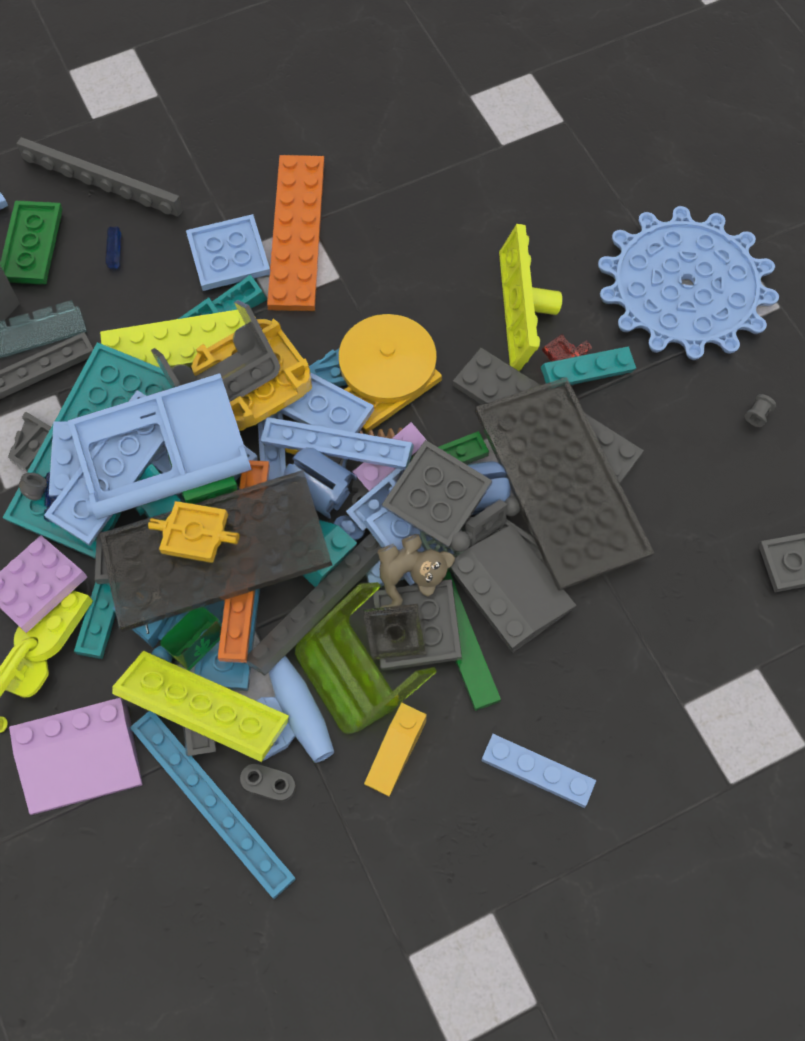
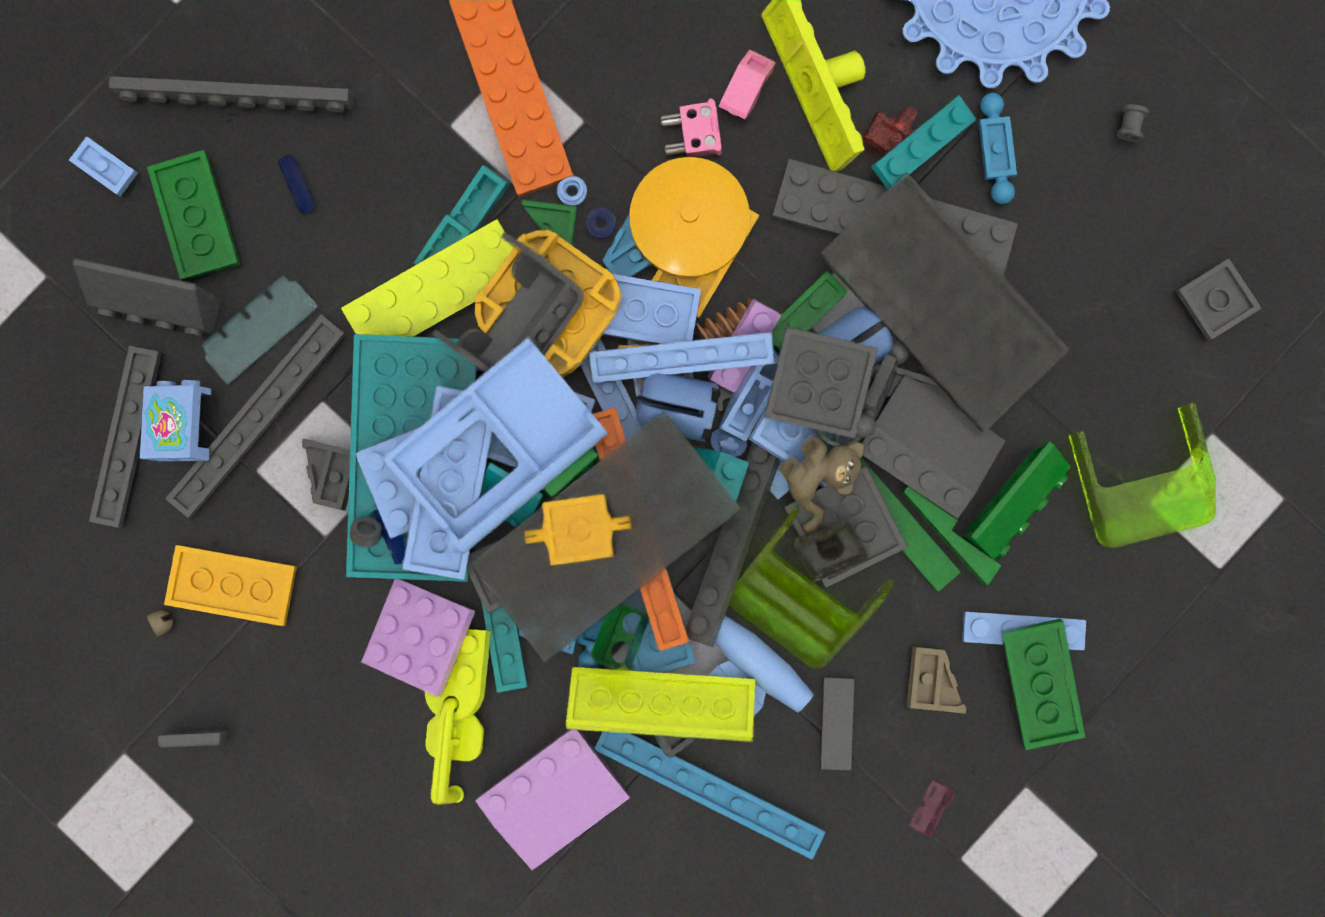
camera: 20 degrees left, 20 degrees up
light blue plate [186,214,270,291] -> none
dark grey plate [240,764,296,802] -> none
yellow slope [364,703,427,797] -> none
none -> green tile [522,200,577,246]
none -> light blue plate [557,176,587,206]
none -> clear blue plate [586,208,616,238]
none -> bright pink piece [661,99,723,157]
none -> bright pink slope [719,50,776,119]
none -> dark grey tile [820,677,854,770]
none -> green slope [900,486,1001,586]
none -> dark tan wing [906,646,966,714]
none -> clear pink piece [909,780,956,838]
none -> green slope [961,441,1071,560]
none -> dark azure plate [978,93,1017,204]
none -> green plate [1001,618,1086,750]
none -> clear neon green windscreen [1069,403,1216,548]

